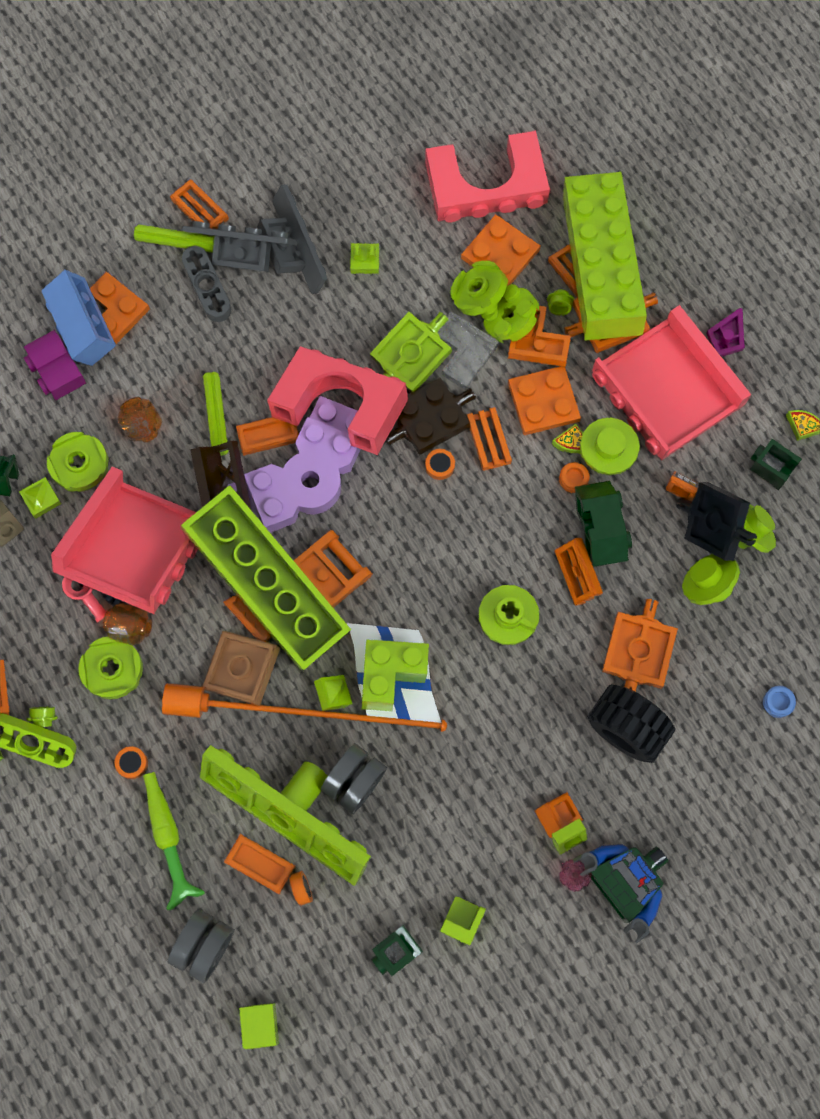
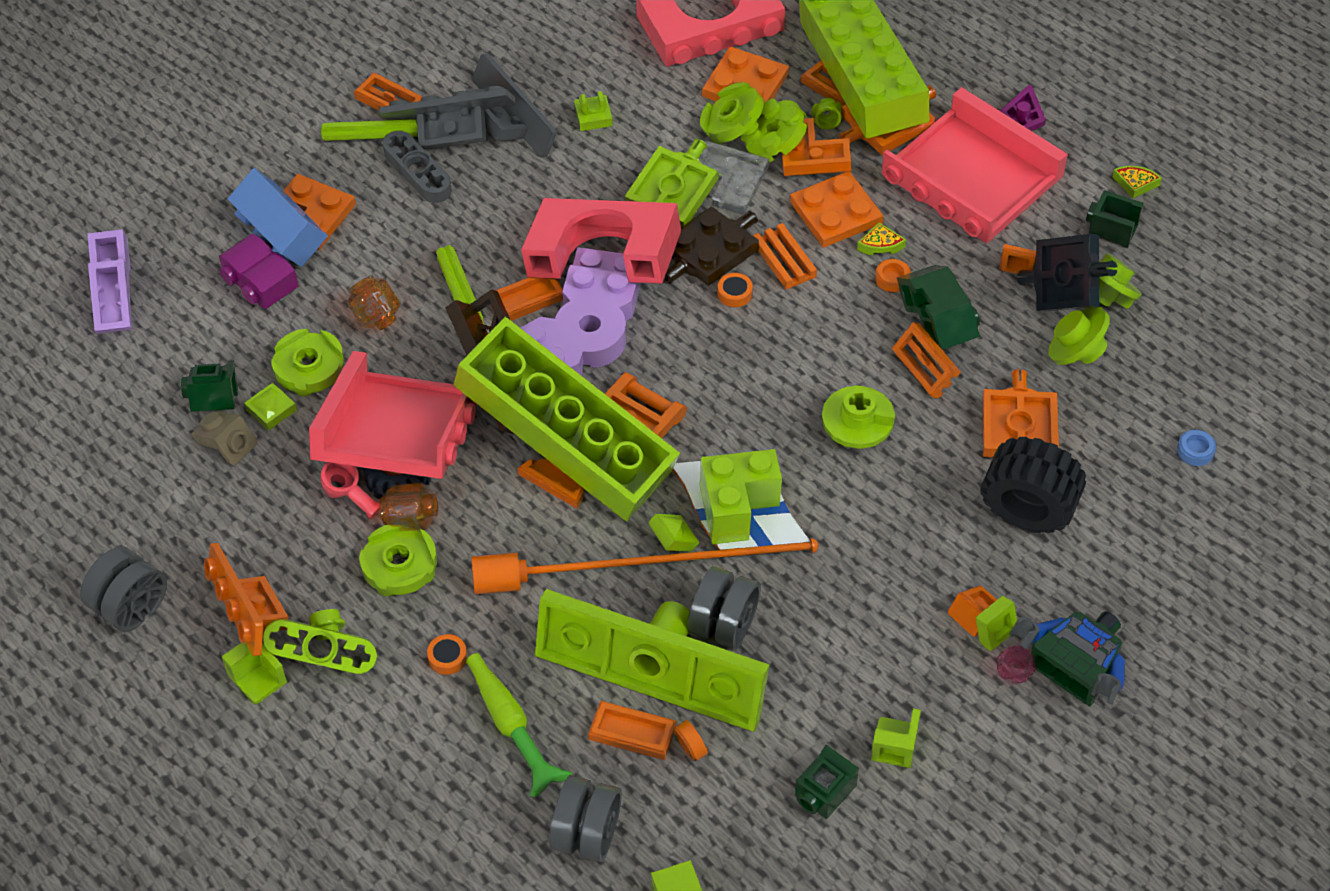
camera: 10 degrees left, 20 degrees down
medium nougat tile [202,631,280,706] -> none
lime piece [580,417,640,475] -> none

